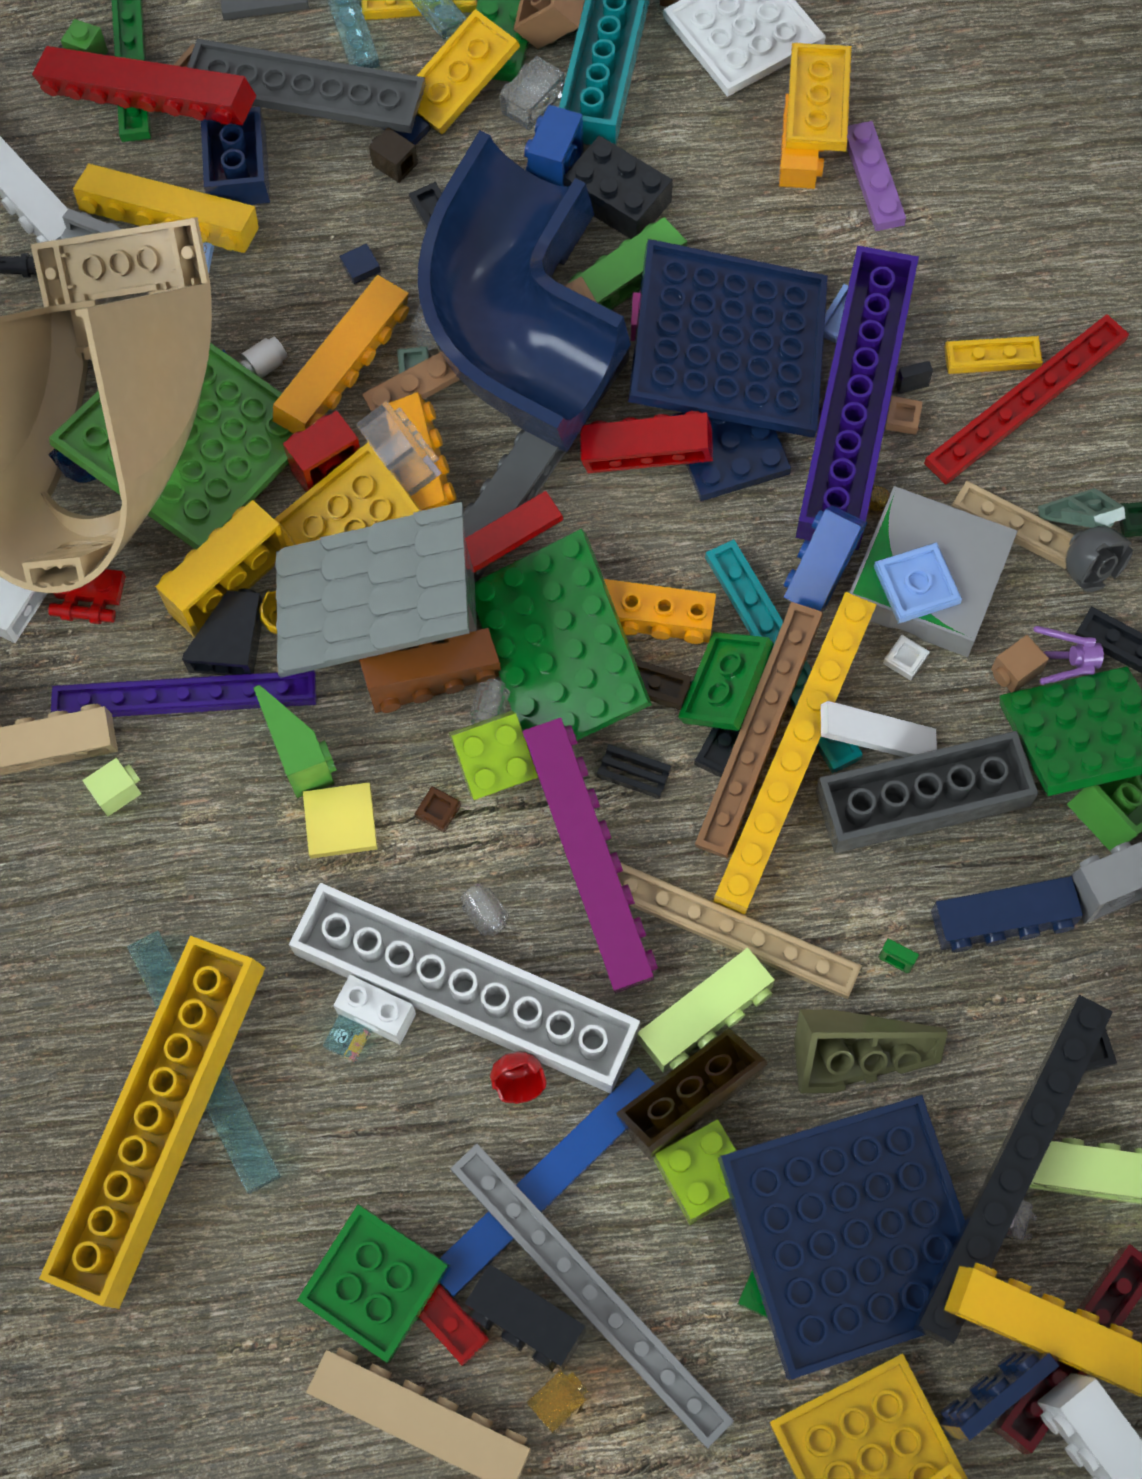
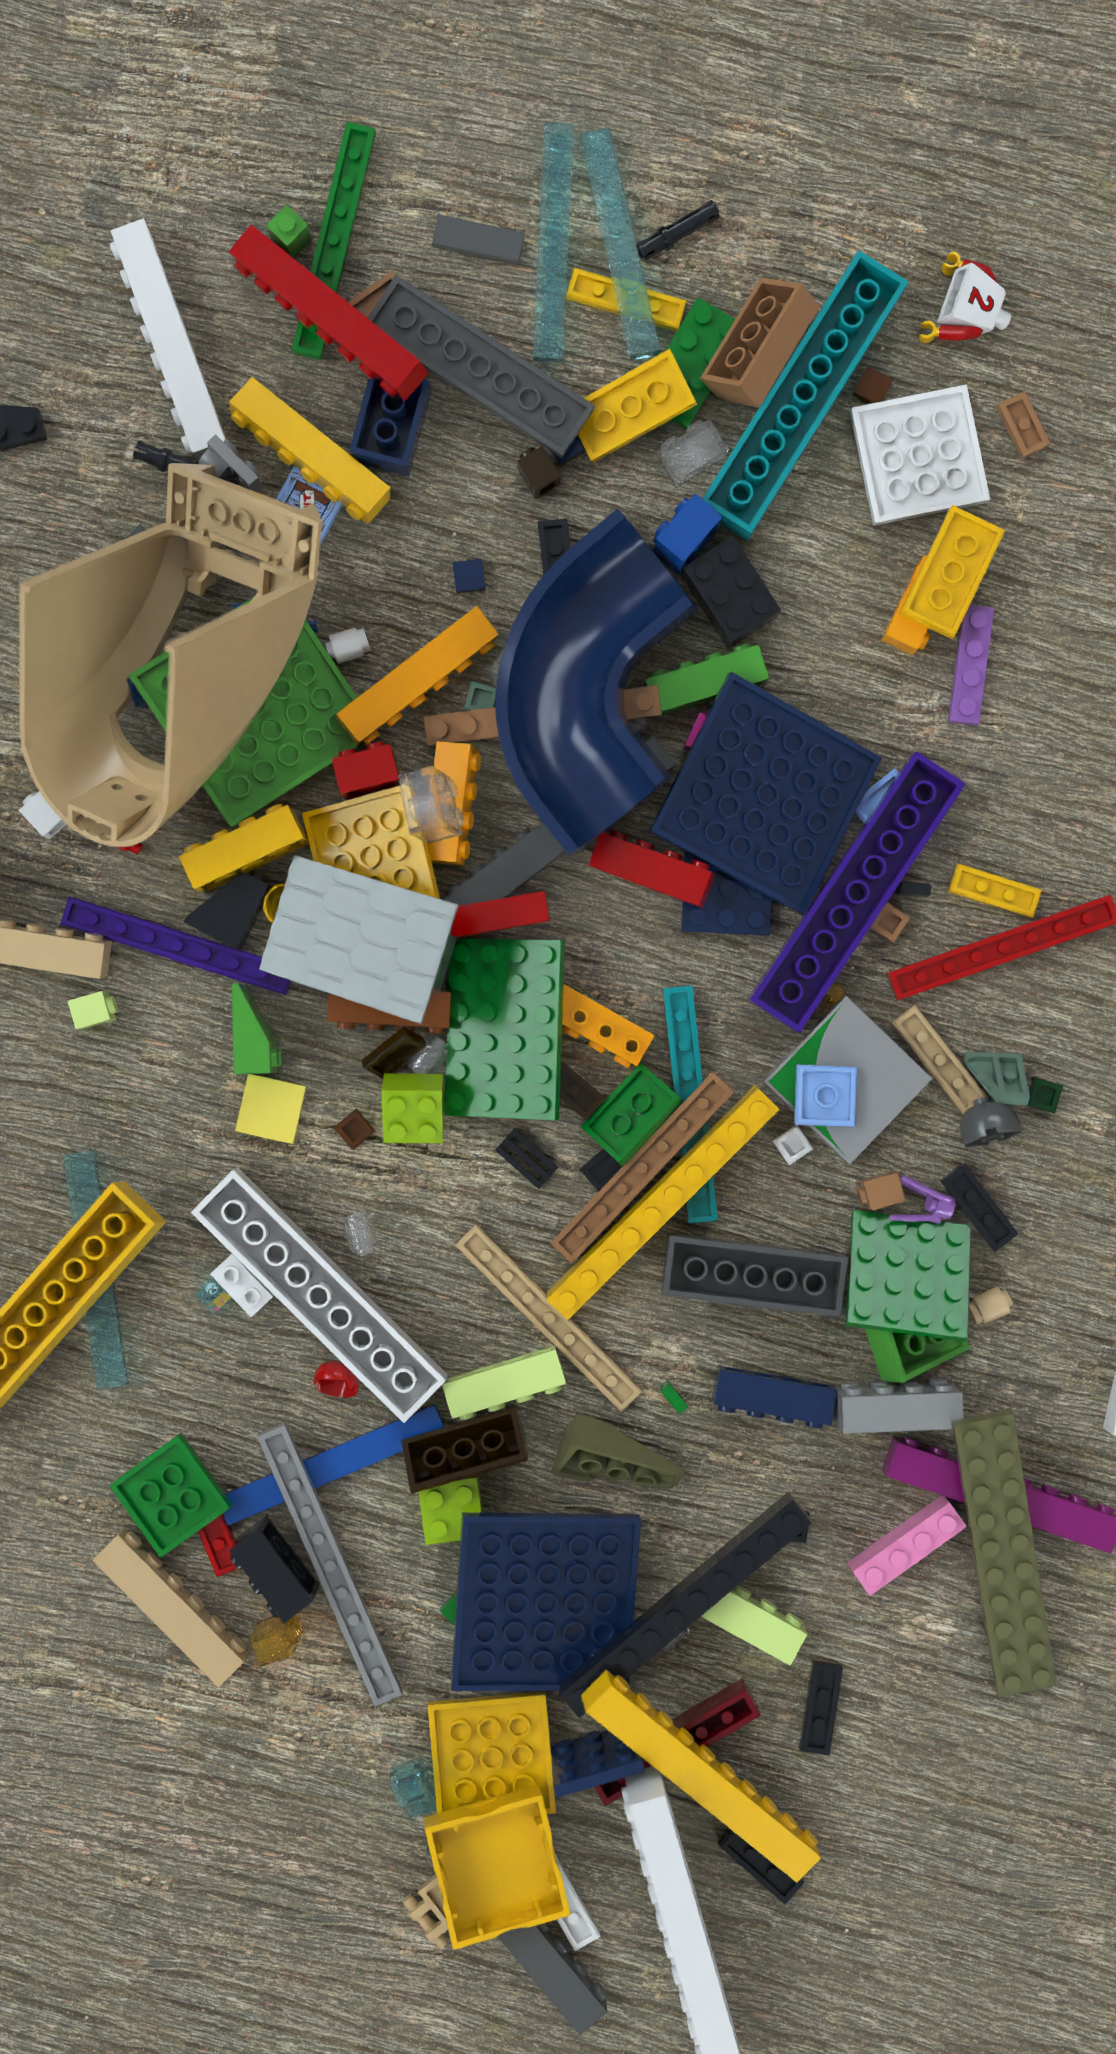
camera: 20 degrees right, 20 degrees up
magenta brick [523,717,658,994] -> none
brick [784,505,867,612] -> none
white tile [821,701,937,757] -> none
none -> dark brown plate [361,1026,426,1079]

